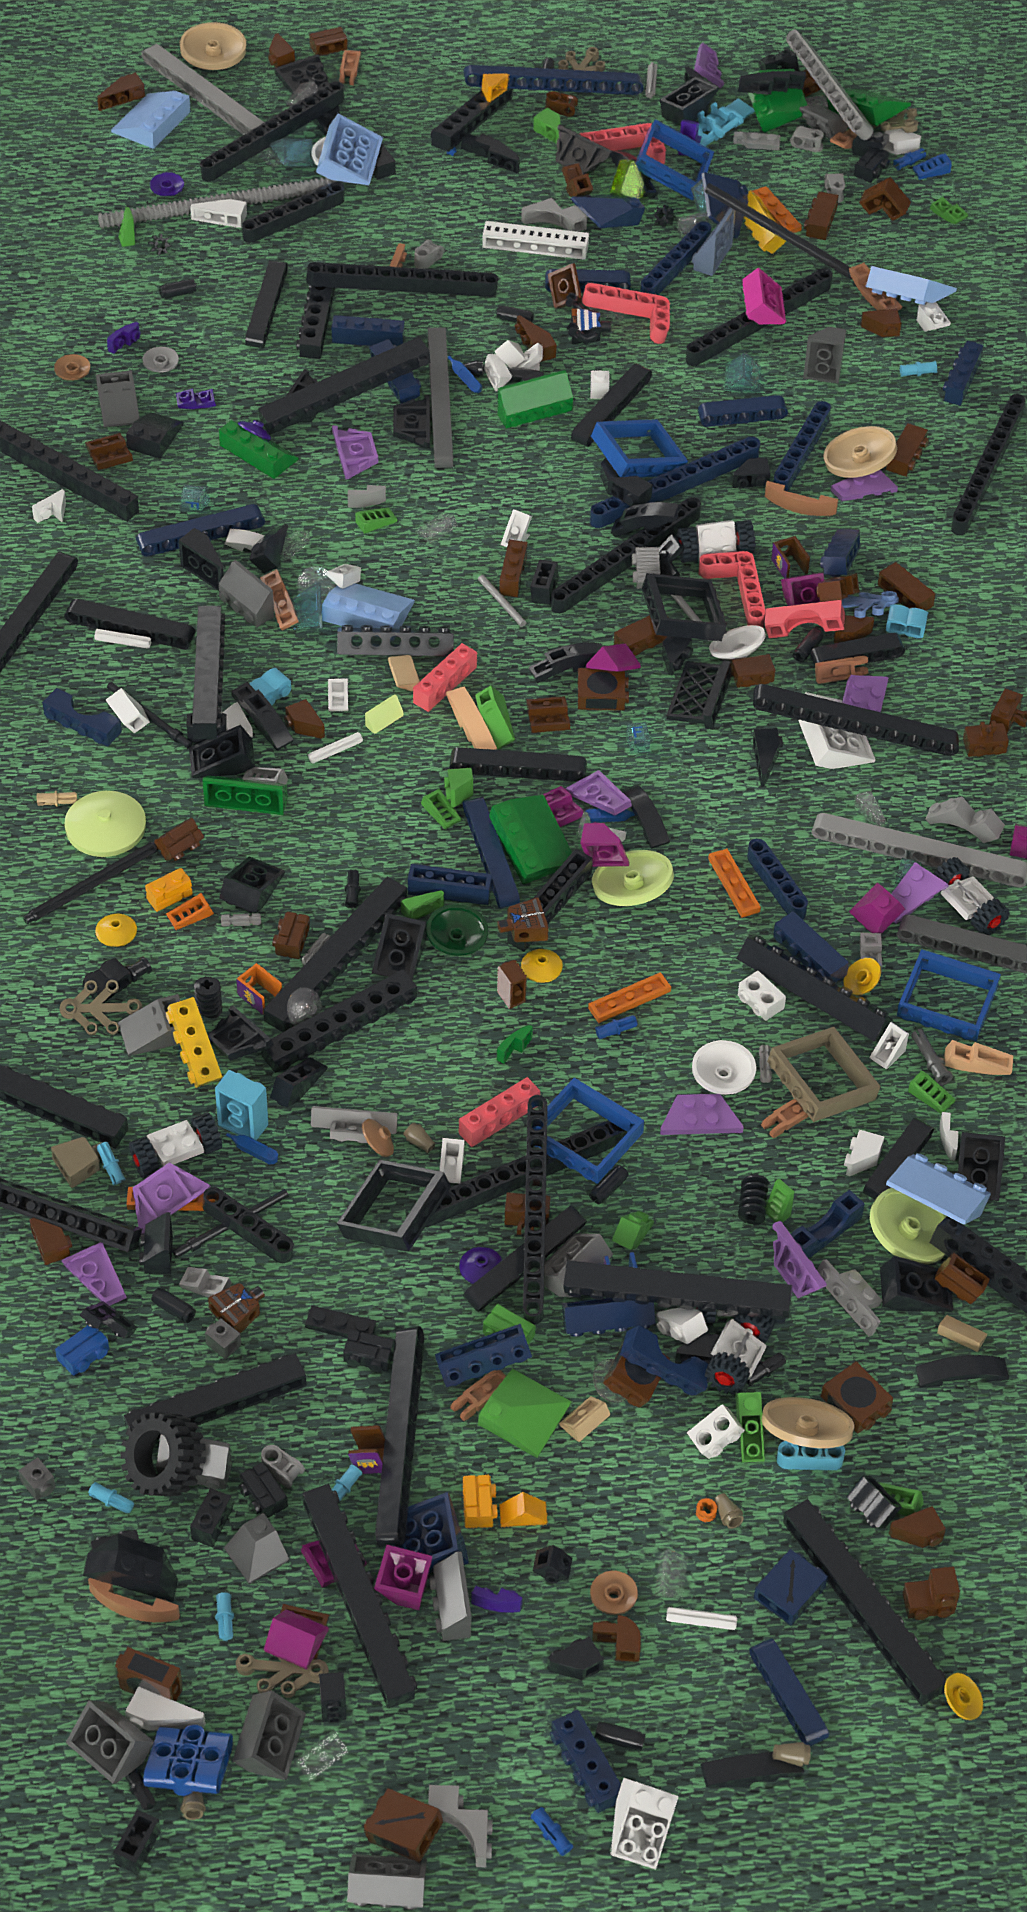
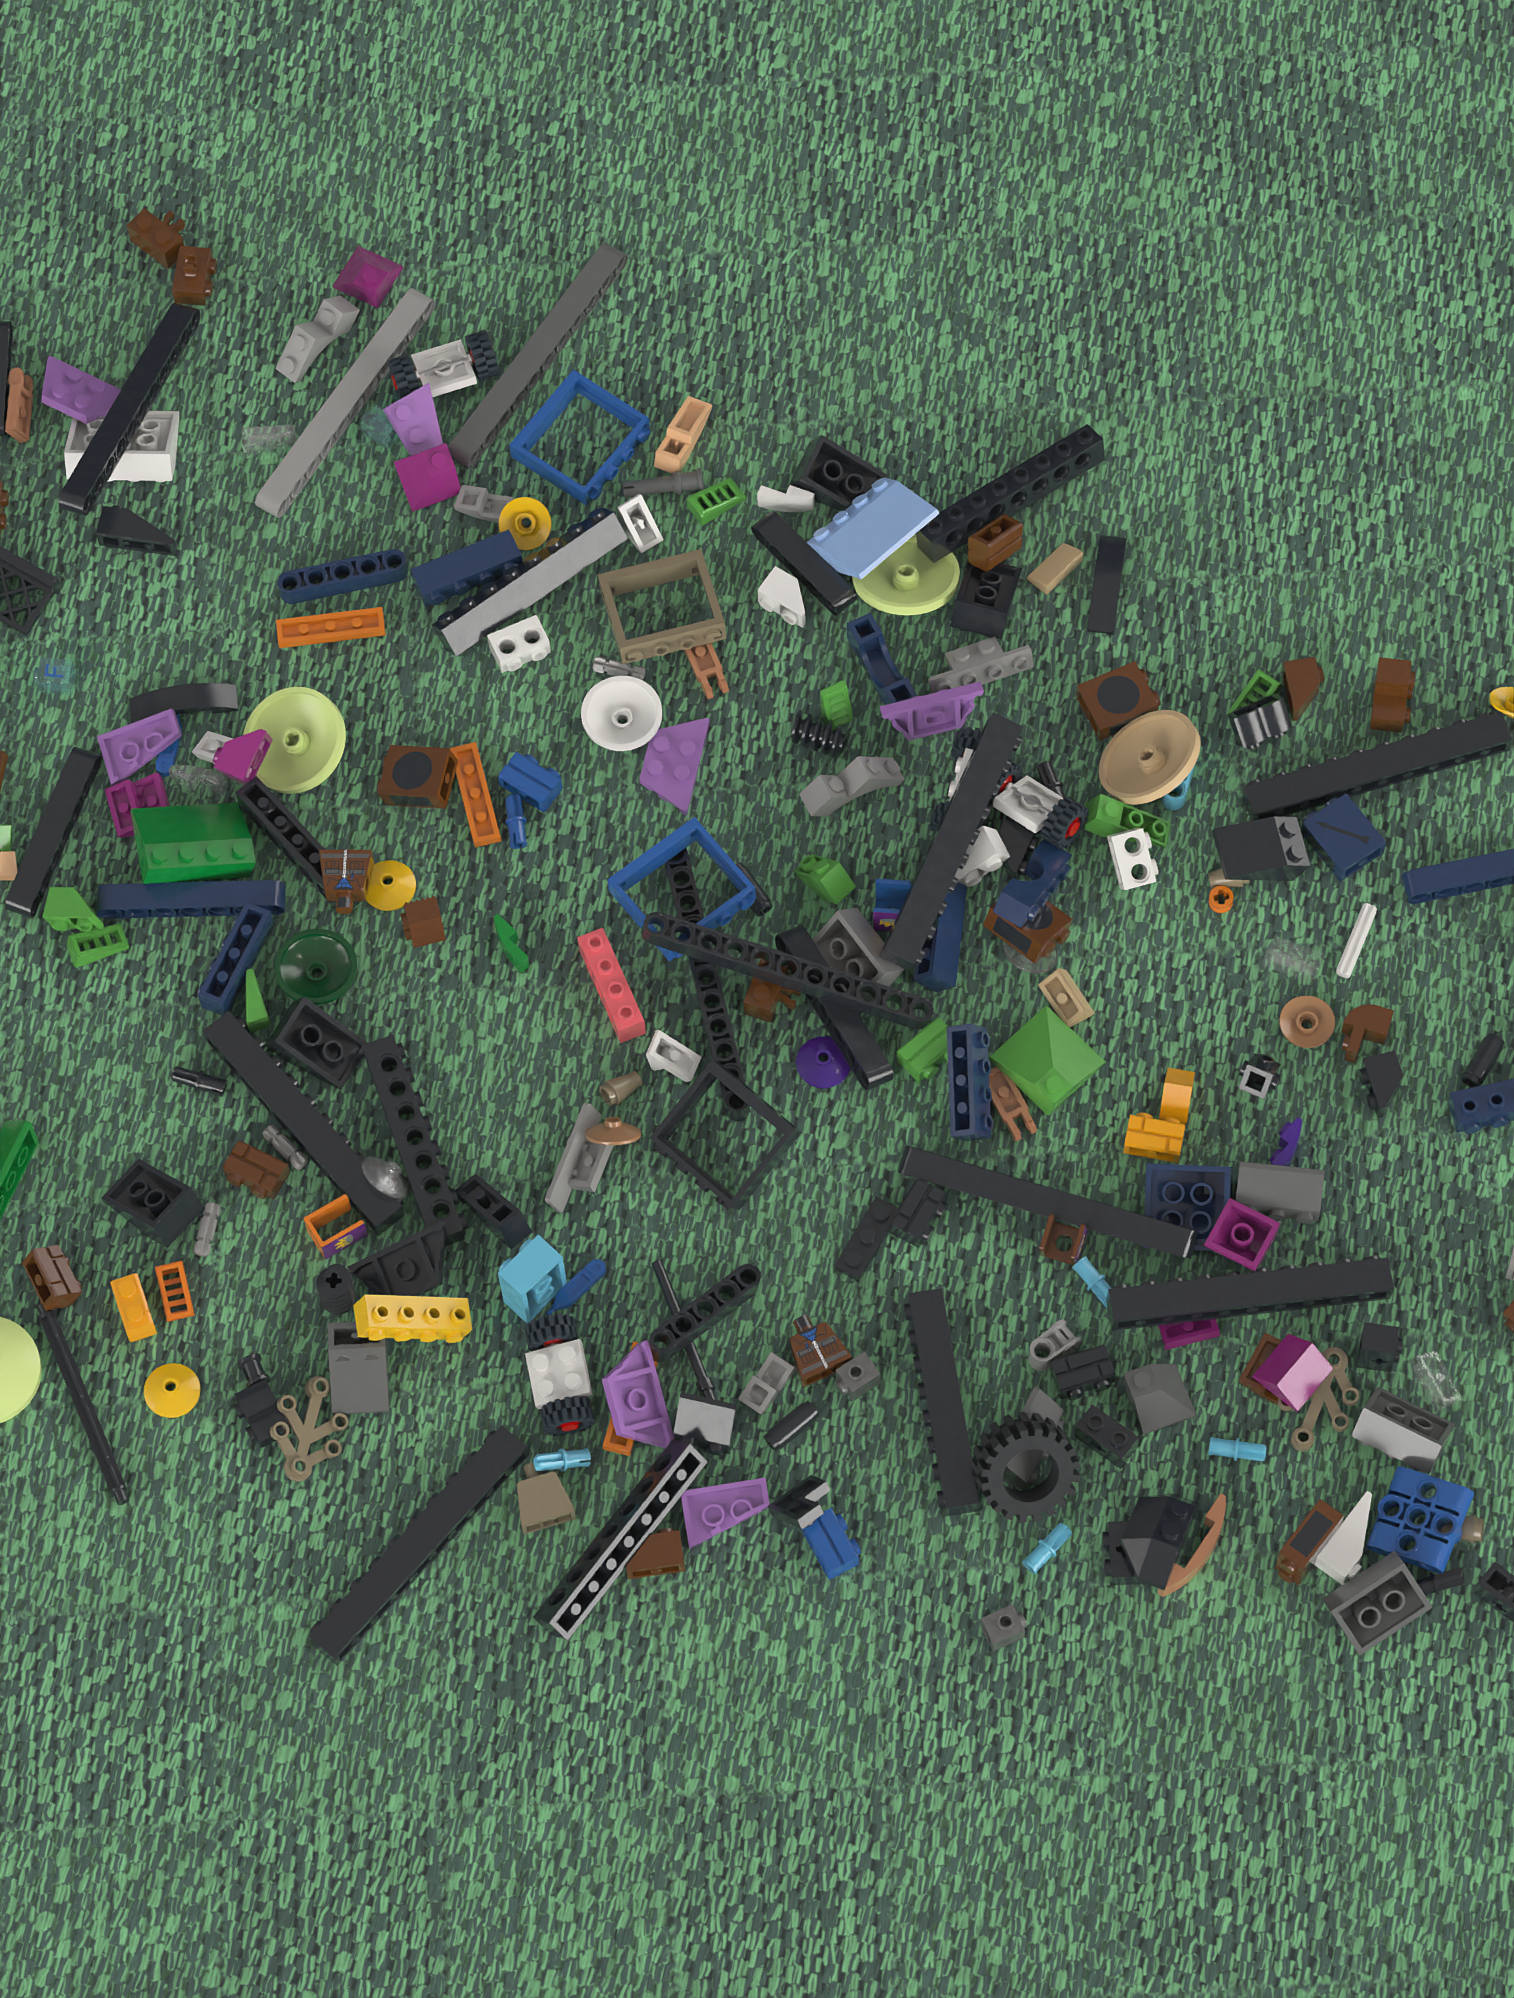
camera: 70 degrees left, 15 degrees up
none -> reddish brown brick [377,745,458,809]
none -> blue brick [498,752,563,813]
none -> light grey arch [799,756,904,817]
none -> black slope [1212,817,1310,881]

